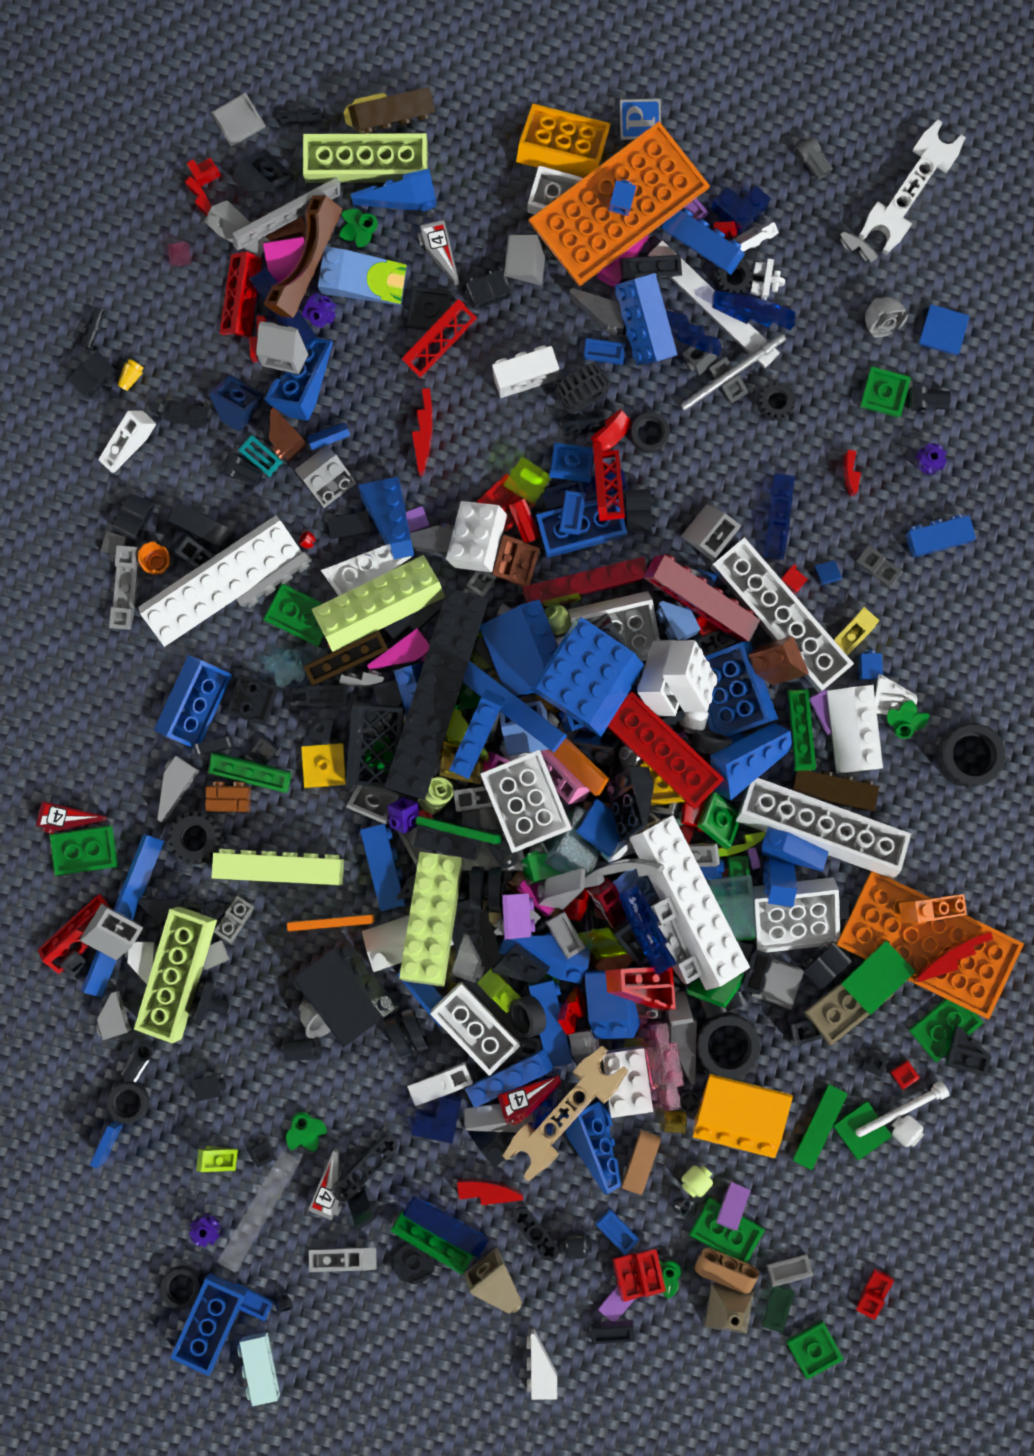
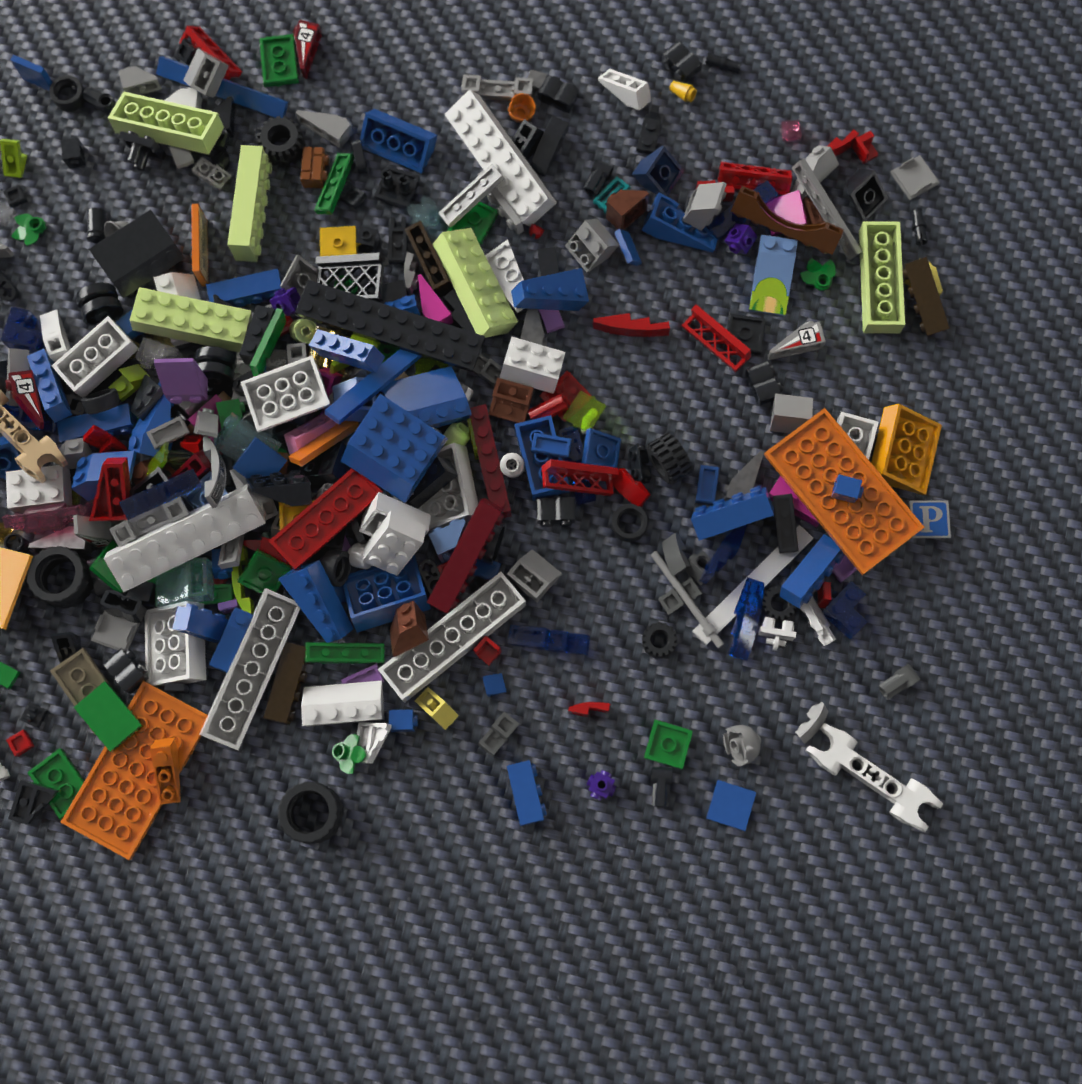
camera: 95 degrees right, 10 degrees down
blue wedge [351,169,437,211] -> none
white brick [492,345,559,398] -> none
red slope [913,931,994,982] -> none
none -> light grey plate [439,164,505,227]
none -> white head [500,453,525,478]
none -> dark grey slope [662,532,690,576]

